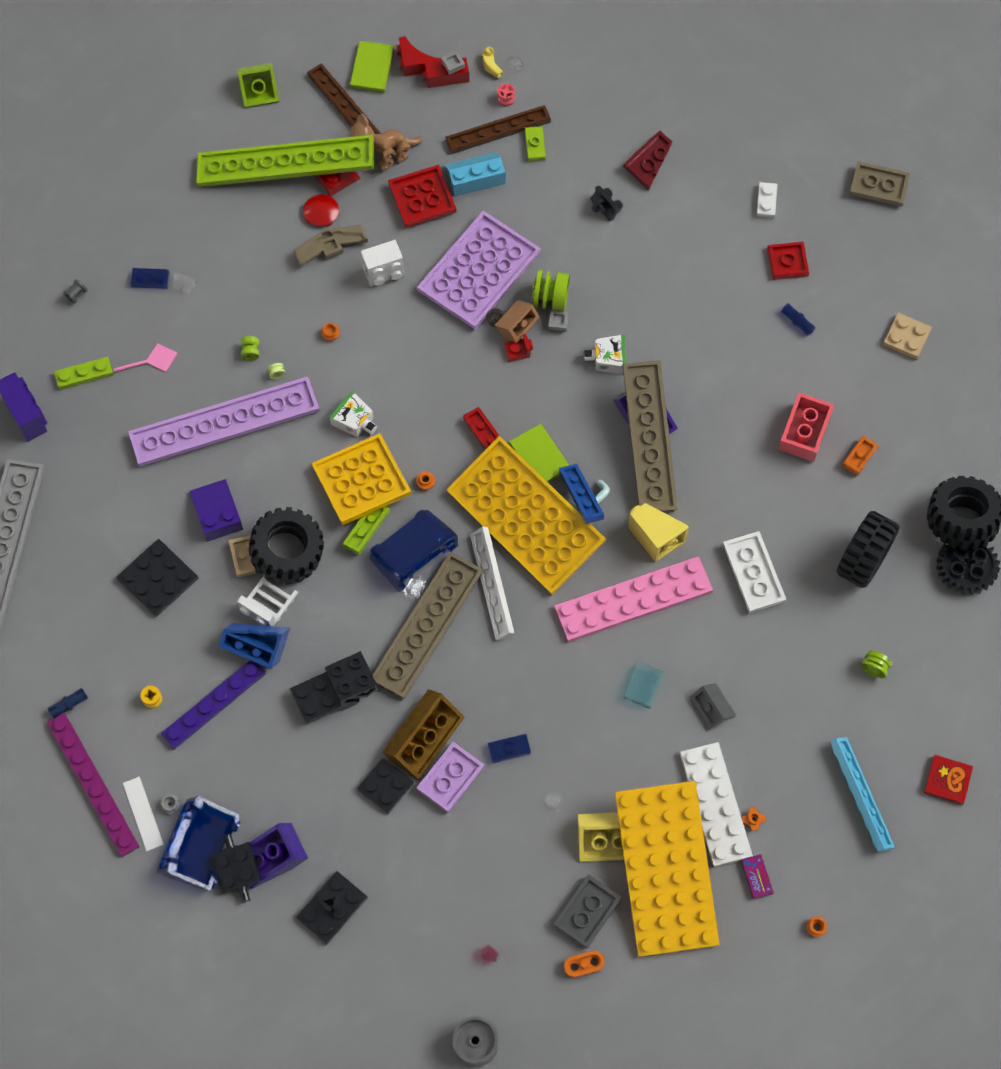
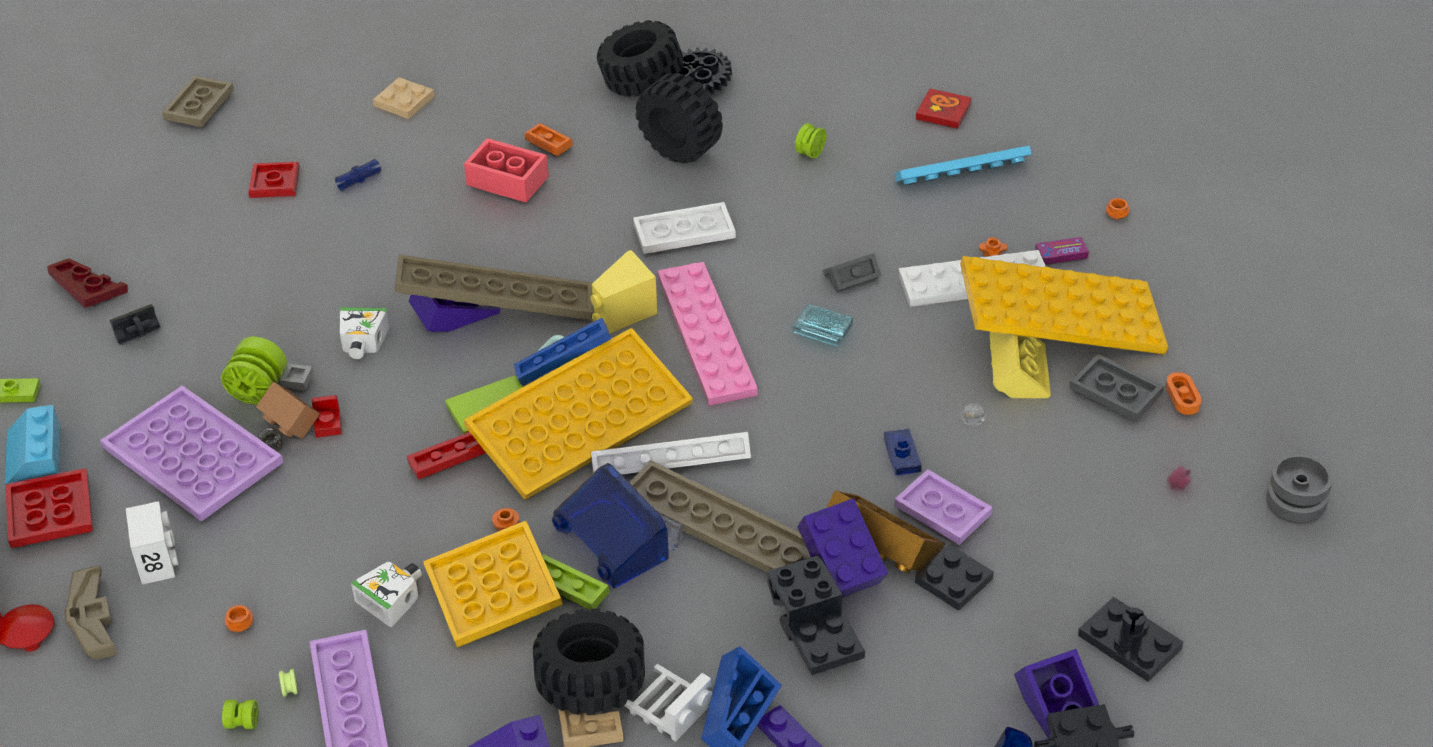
camera: 85 degrees left, 25 degrees down
white plate [756,182,777,219] -> none
none -> dark purple brick [797,498,888,598]

